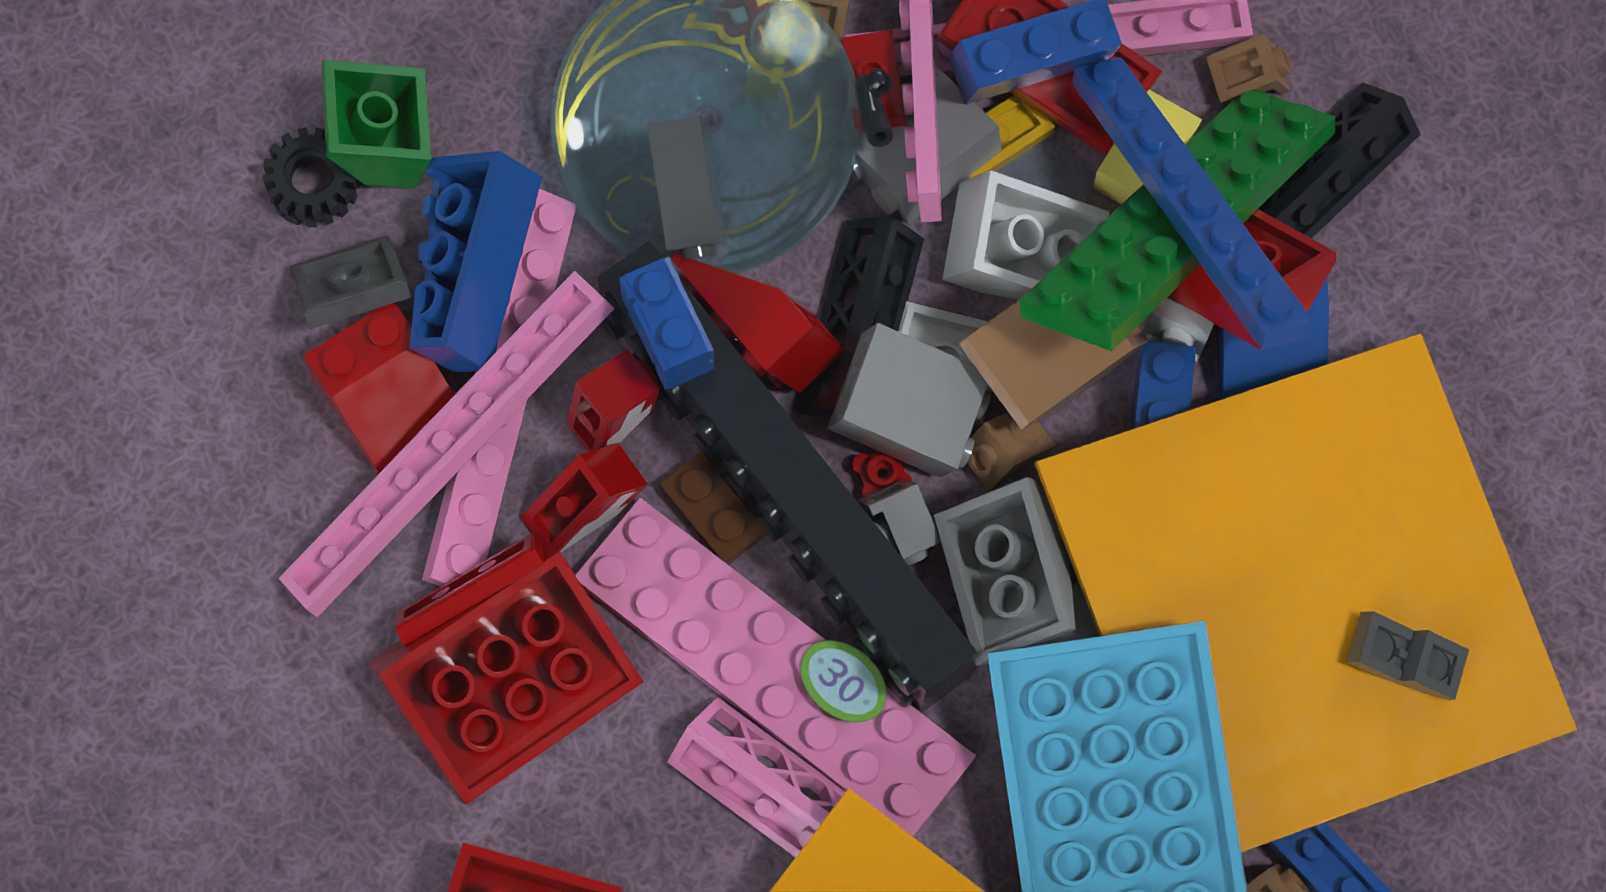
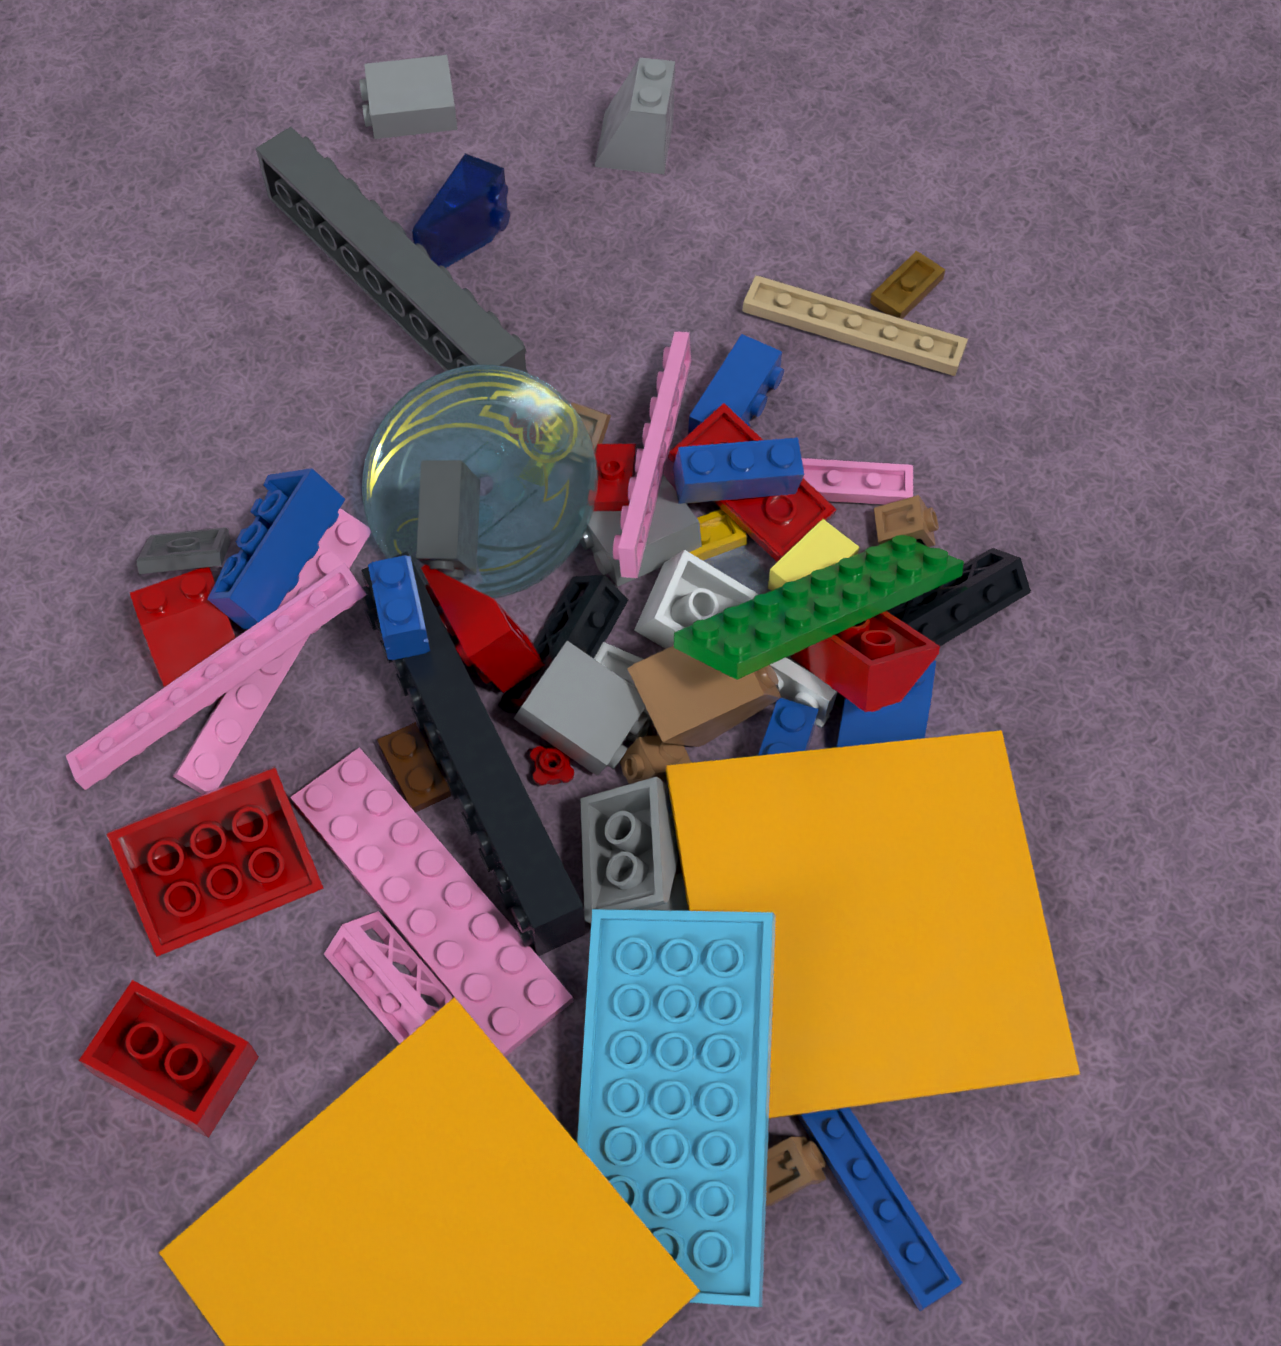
camera: 15 degrees right, 10 degrees down
black tyre [263,127,360,227] -> none
green slope [321,60,431,189] -> none
red tile [395,534,544,646] -> none
red slope [520,443,648,552] -> none
red slope [566,349,659,451] -> none
clear light blue sticker [801,640,886,722] -> none
black arm [855,67,893,147] -> none
light grey brick [858,478,941,565] -> none
blue plate [1073,57,1314,350] -> none
dark grey slope [1346,611,1469,700] -> none

